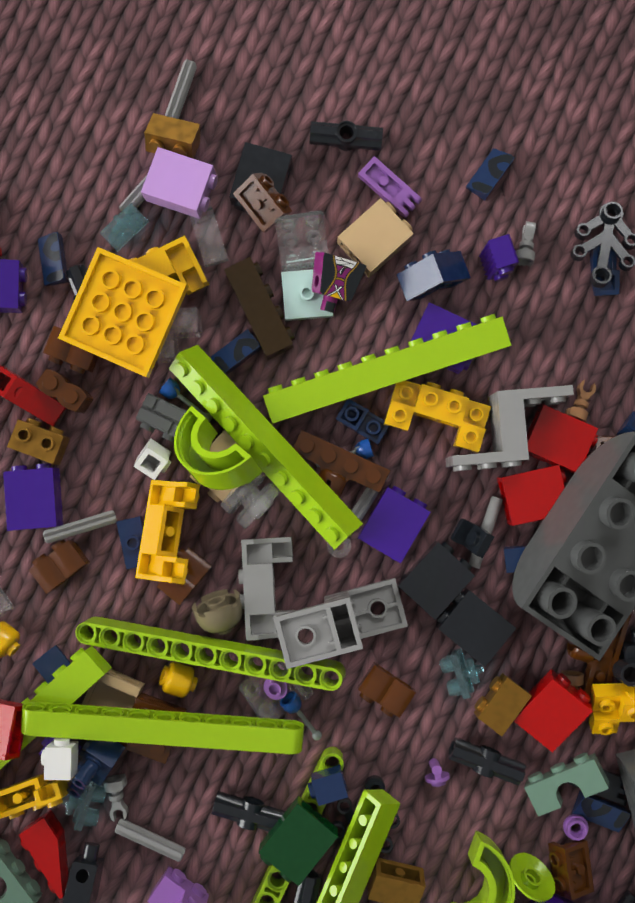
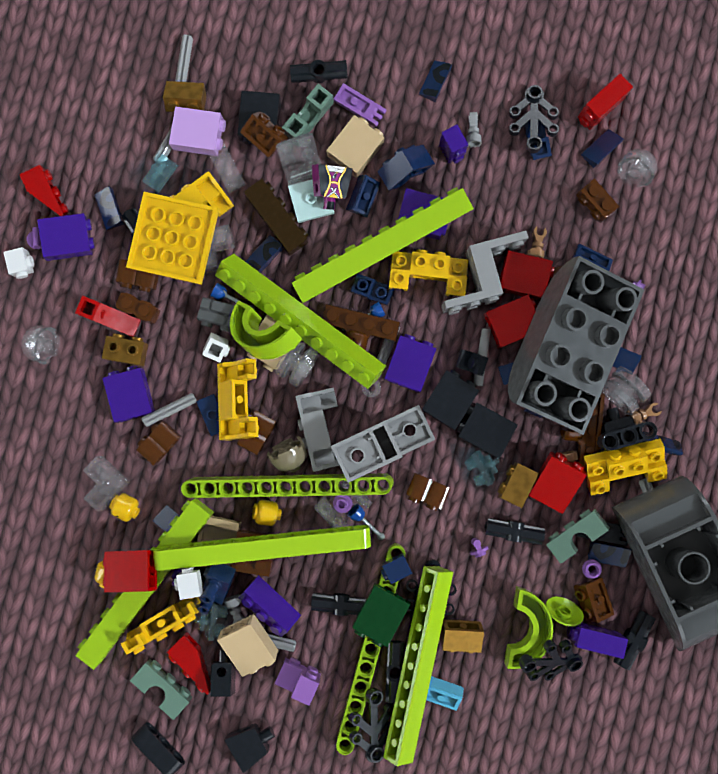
camera: 10 degrees left, 0 degrees up
none -> tan brick [217,614,278,677]
none -> dark purple brick [238,575,301,637]
none -> sand green arch [282,84,334,146]
none -> dark blue slope [346,174,380,218]

